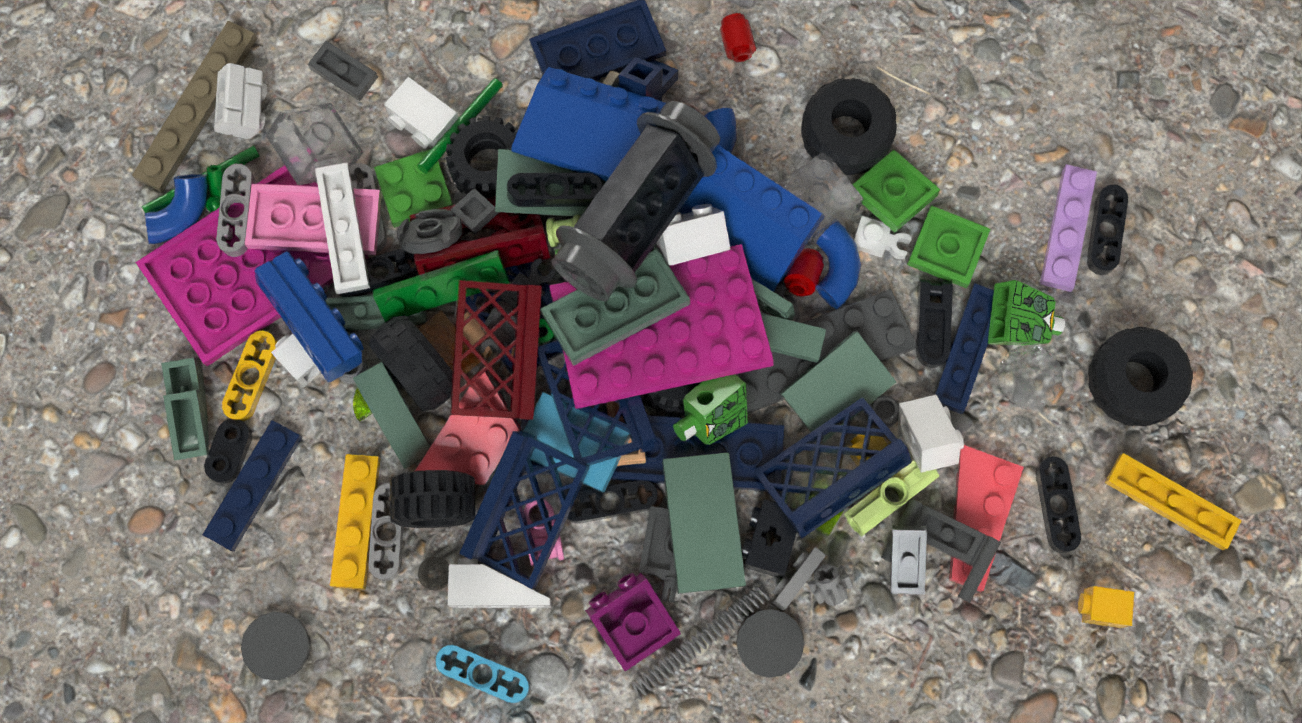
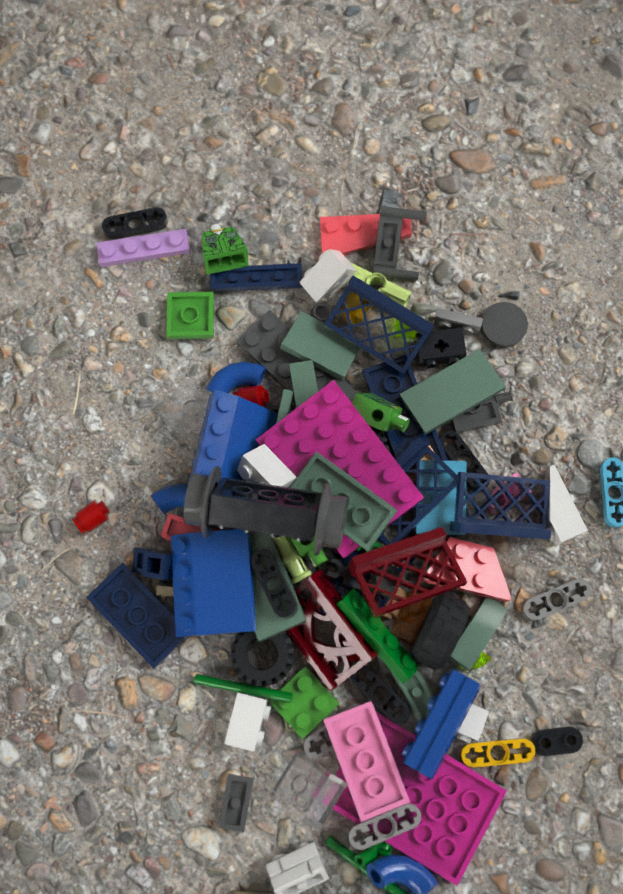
camera: 110 degrees left, 0 degrees up
sand green slope [161,358,209,461] -> none
dark blue plate [202,420,303,552] -> none
white plate [315,162,370,294] -> none
yellow plate [330,454,381,590] -> none
black tyre [390,470,476,528] -> none
dark grey tile [397,209,462,254] -> none
clear smoke plate [418,557,449,591] -> none
dark grey plate [451,188,498,235] -> none
magenta plate [585,573,681,671] -> none
light grey piece [632,585,770,700] -> none
black tyre [801,78,897,175] -> none
light grey gear [808,564,853,606] -> none
bright green plate [849,150,940,232] -> none
white plate [854,216,912,259] -> none
plate [890,525,927,594] -> none
black plate [916,279,953,368] -> none
black beam [1035,456,1081,553] -> none
yellow brick [1078,586,1134,628] -> none
black tyre [1088,327,1193,427] -> none
yellow plate [1105,453,1242,550] -> none

